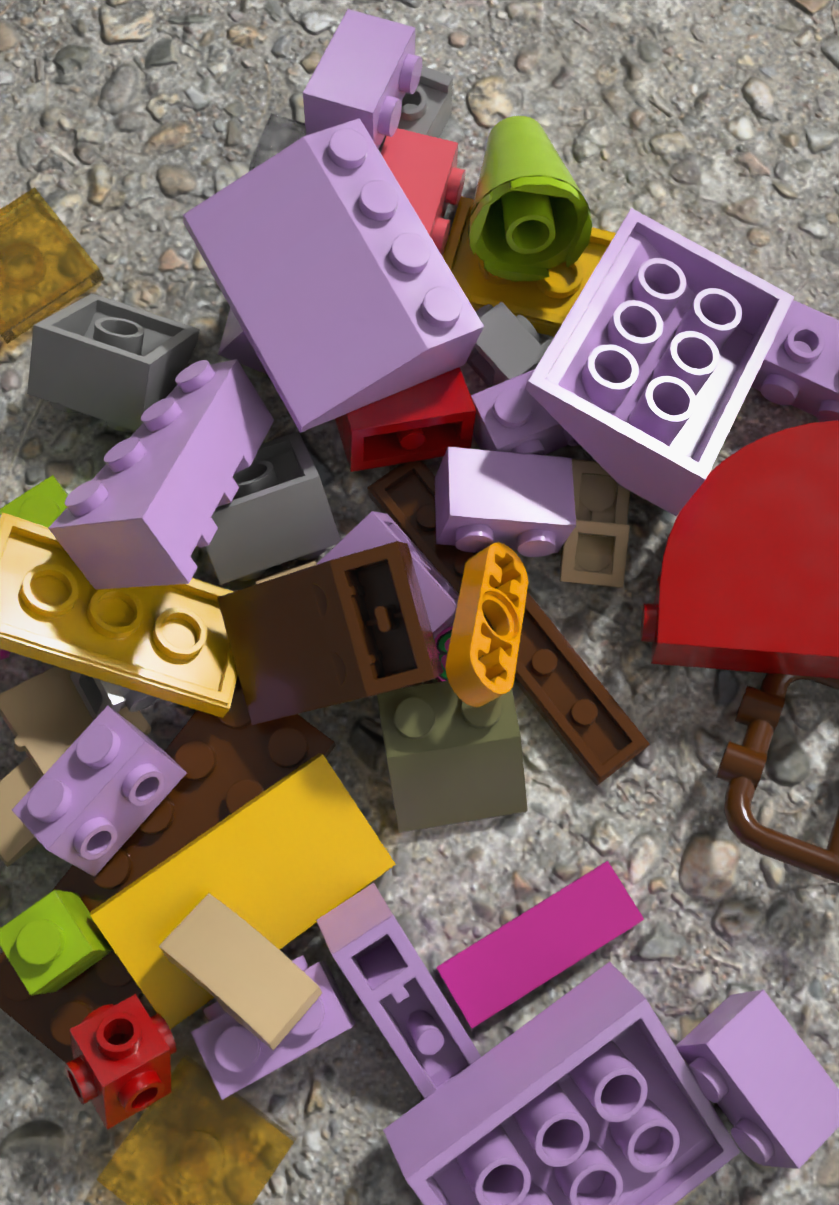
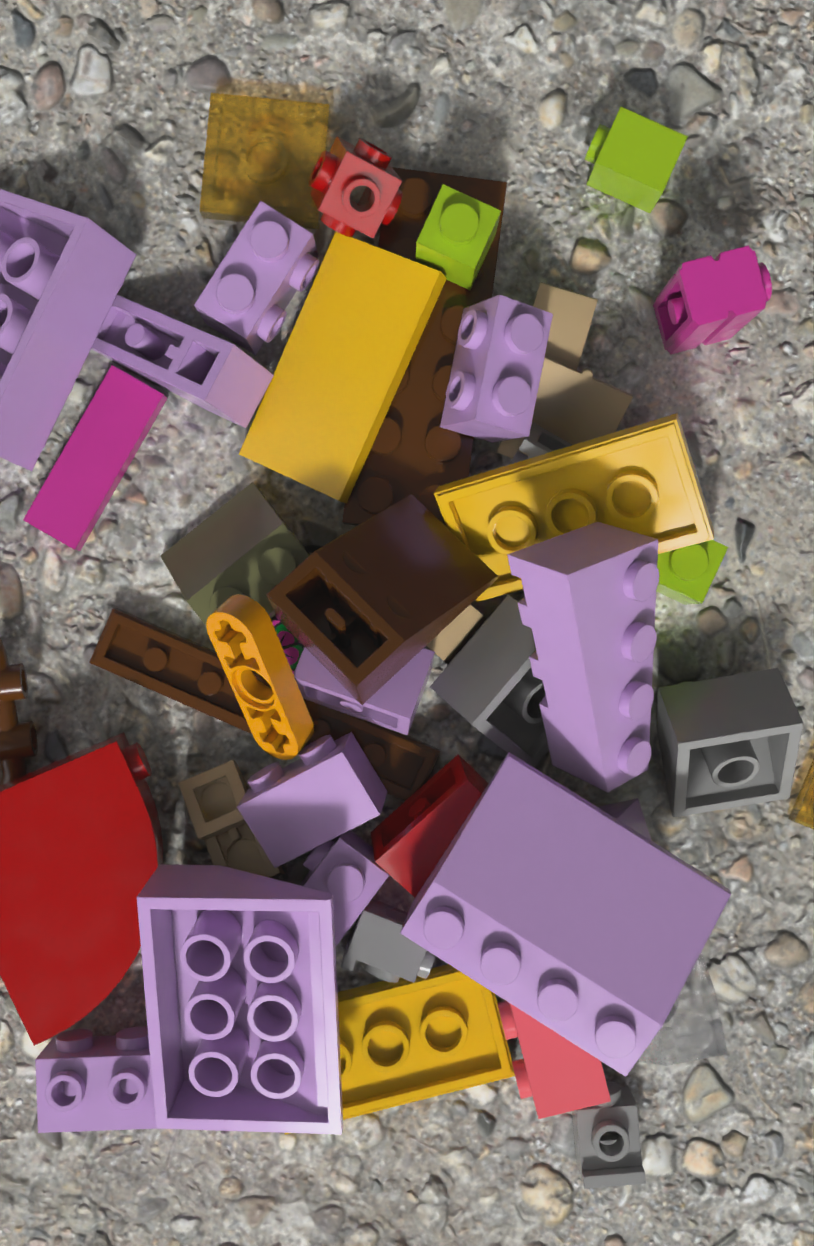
camera: 150 degrees right, 15 degrees up
tan slope [159,893,322,1050] -> none
lavender brick [303,9,422,149] -> none
lime cone [468,116,592,281] -> none

